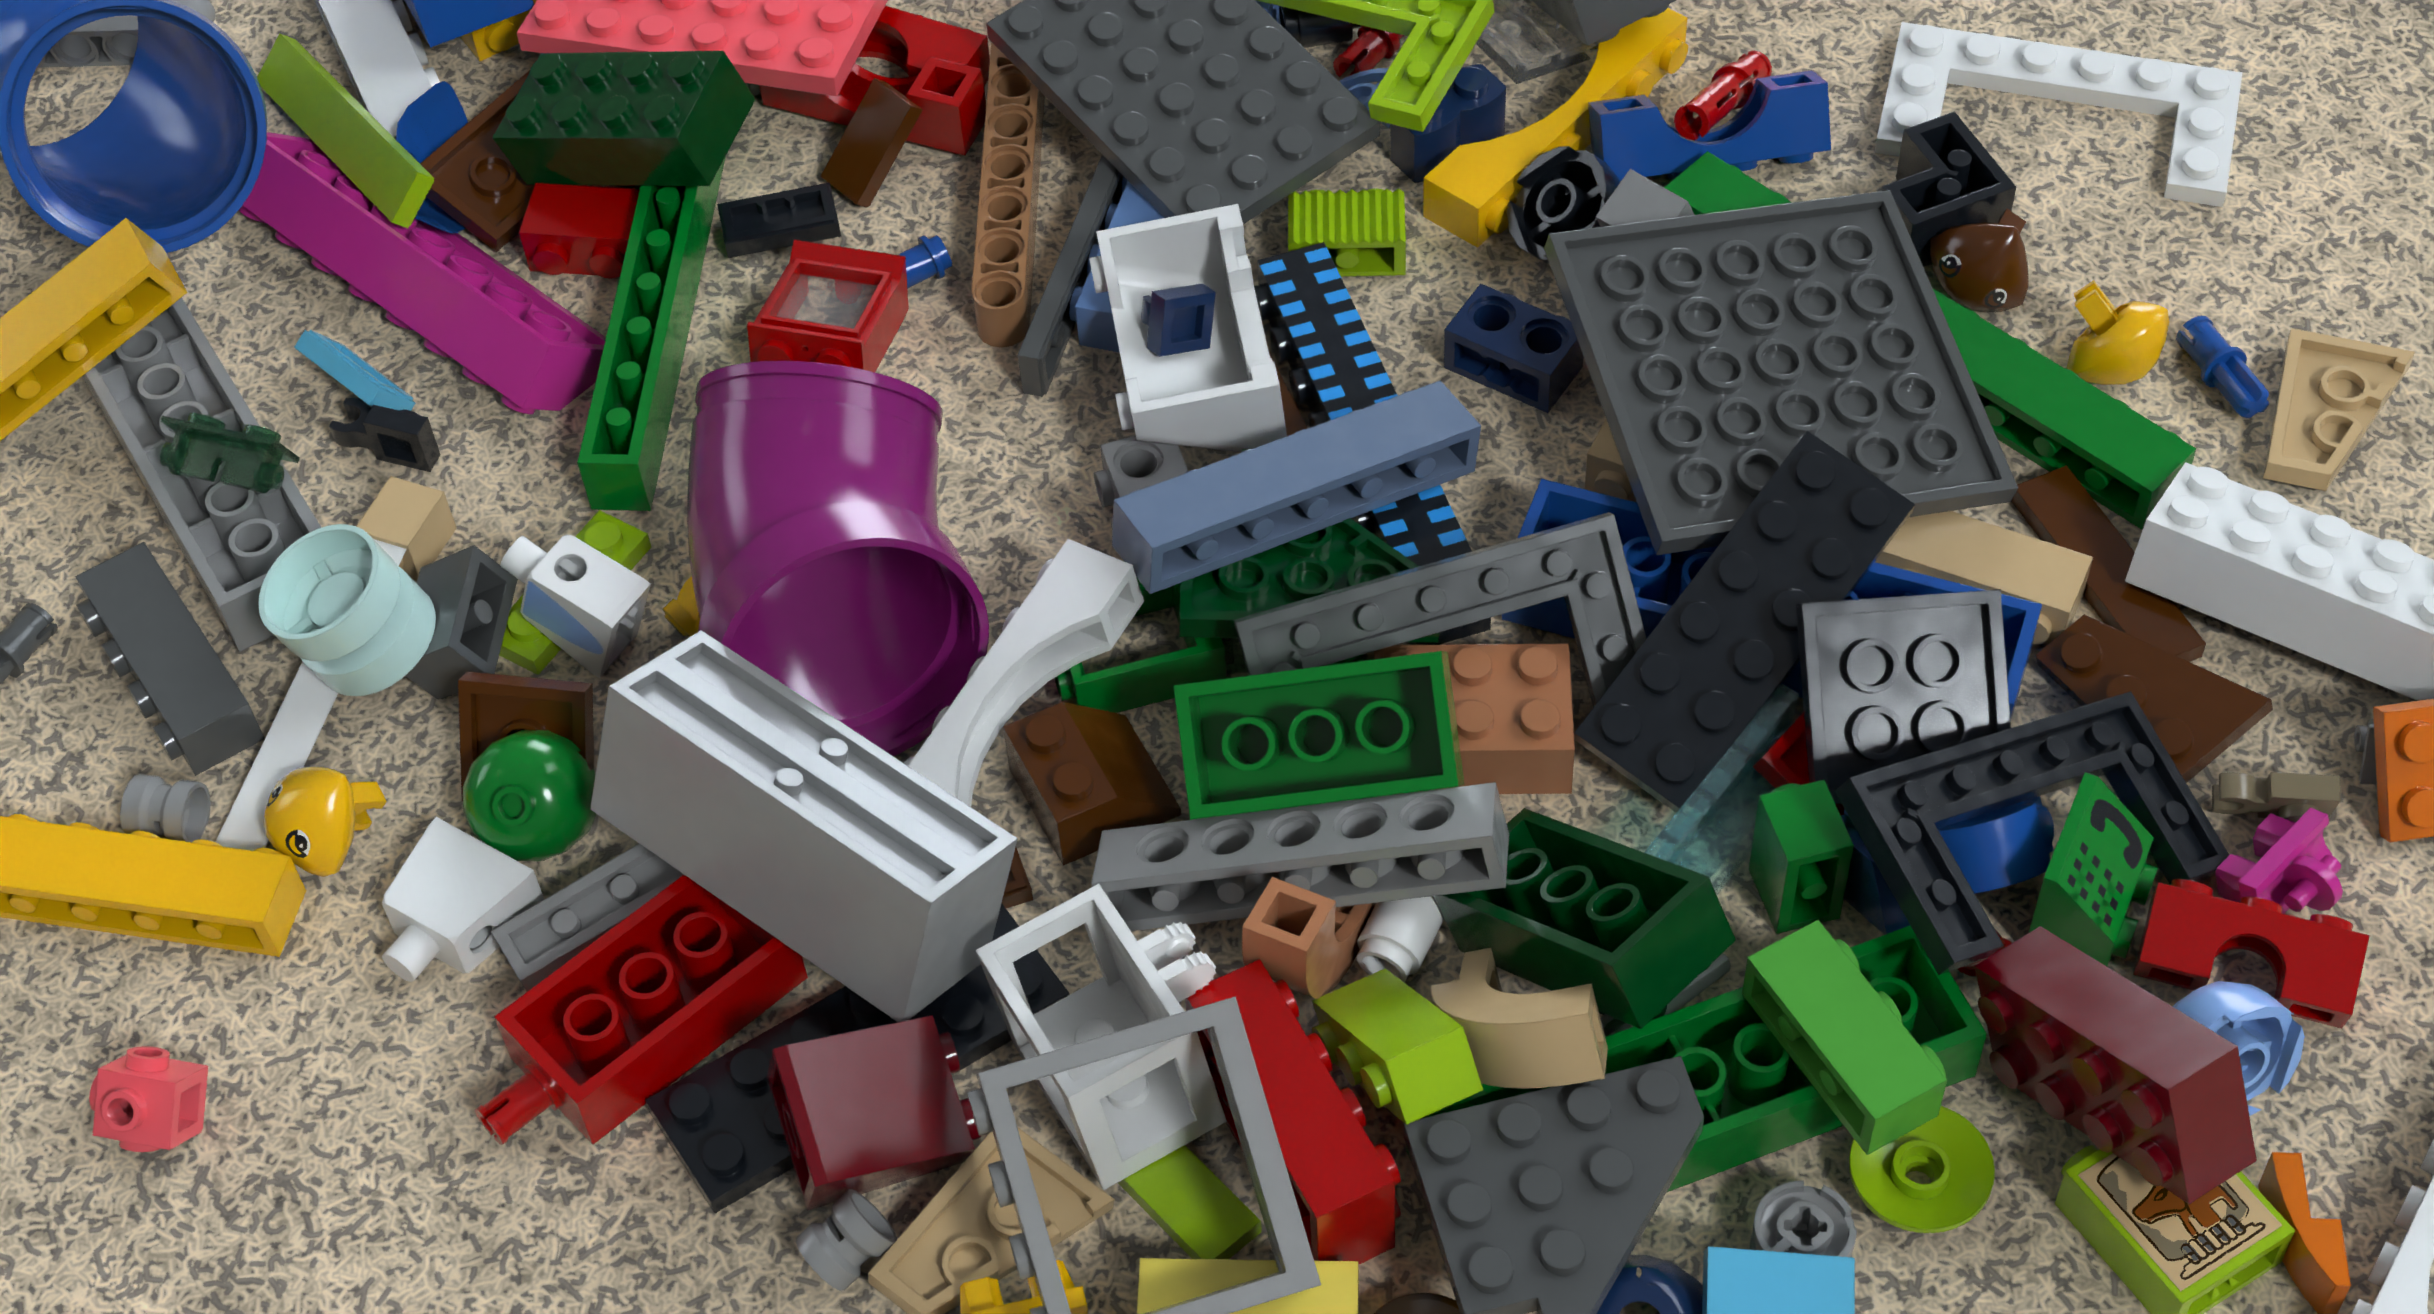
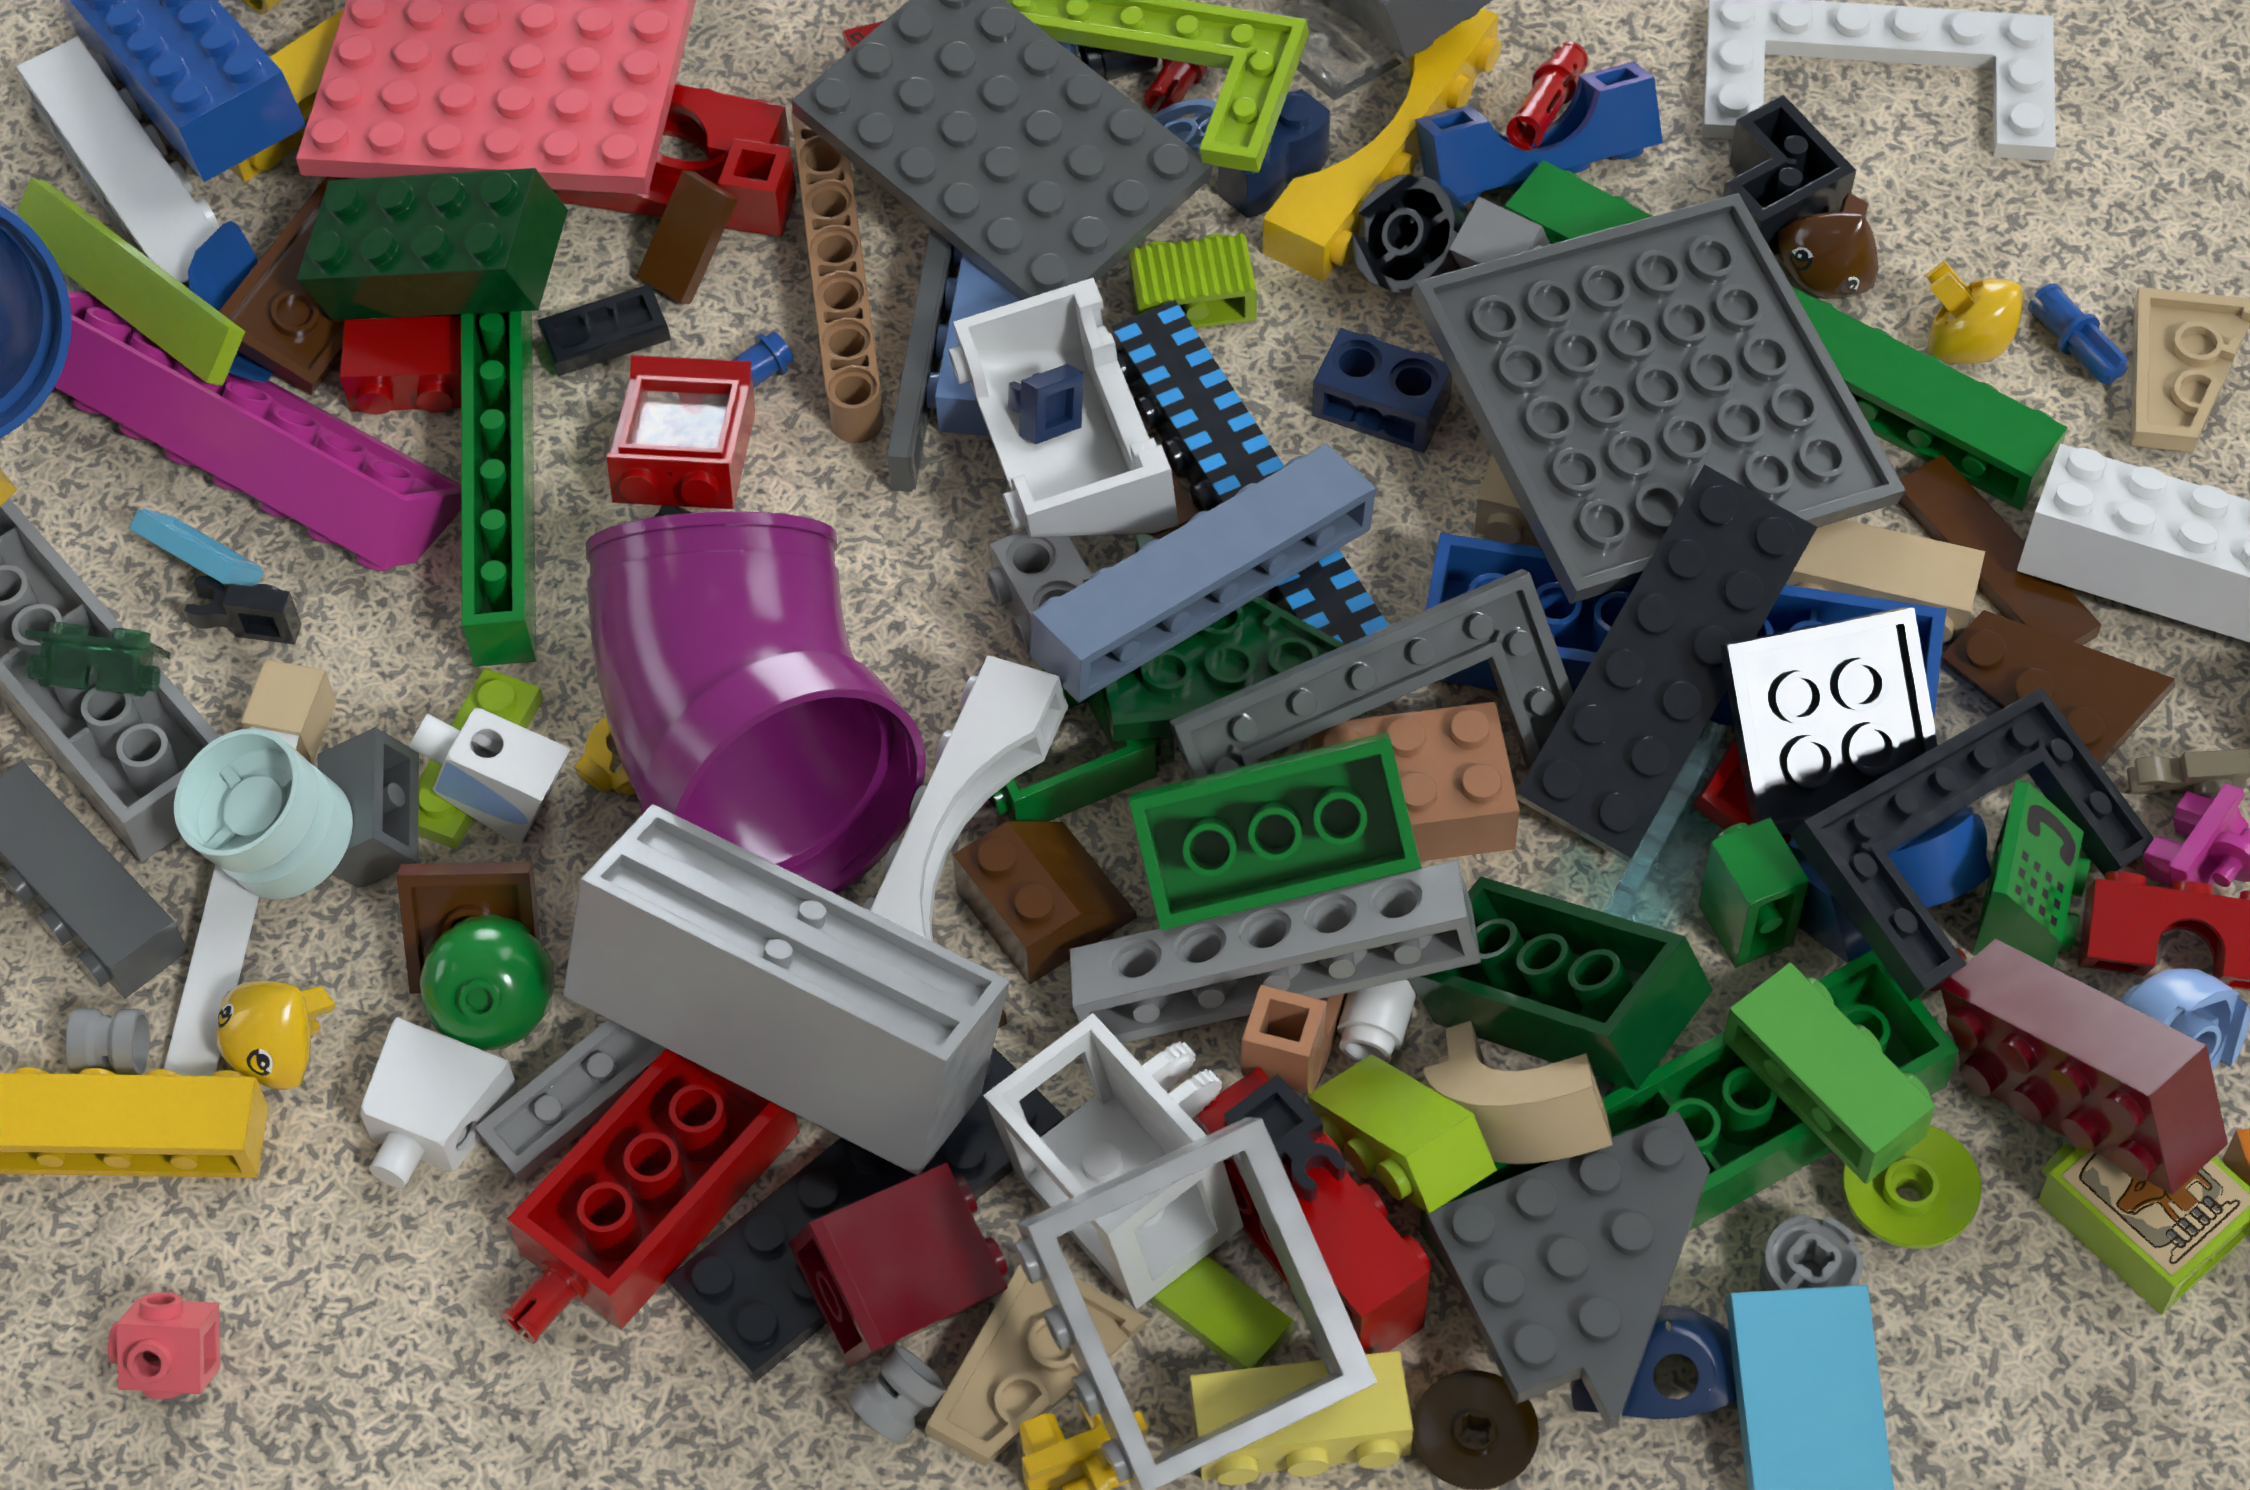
camera: 10 degrees left, 5 degrees up
none -> black plate [1224,1074,1345,1203]

